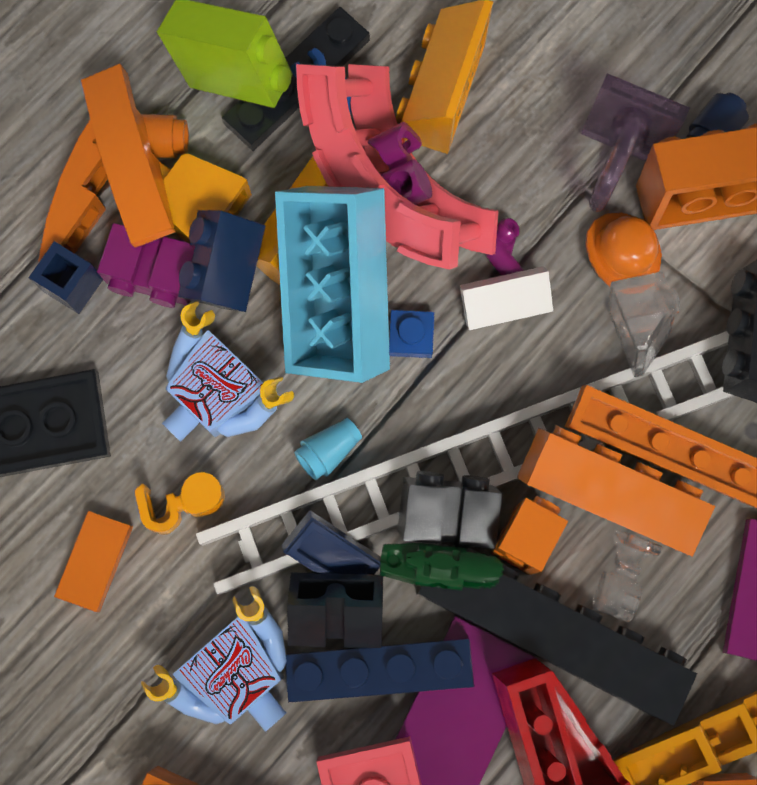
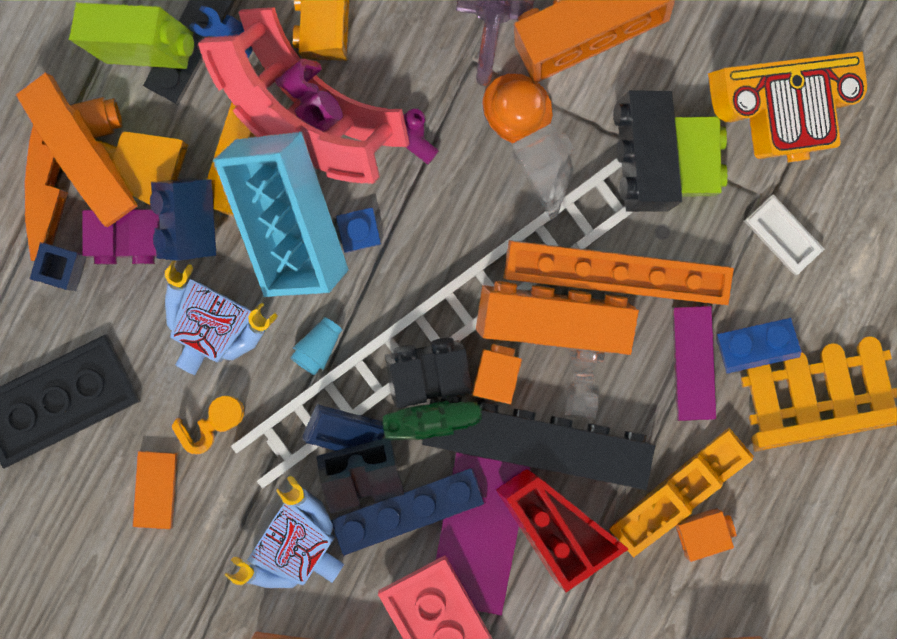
camera: 15 degrees left, 10 degrees up
white tile [460,266,553,330] -> none

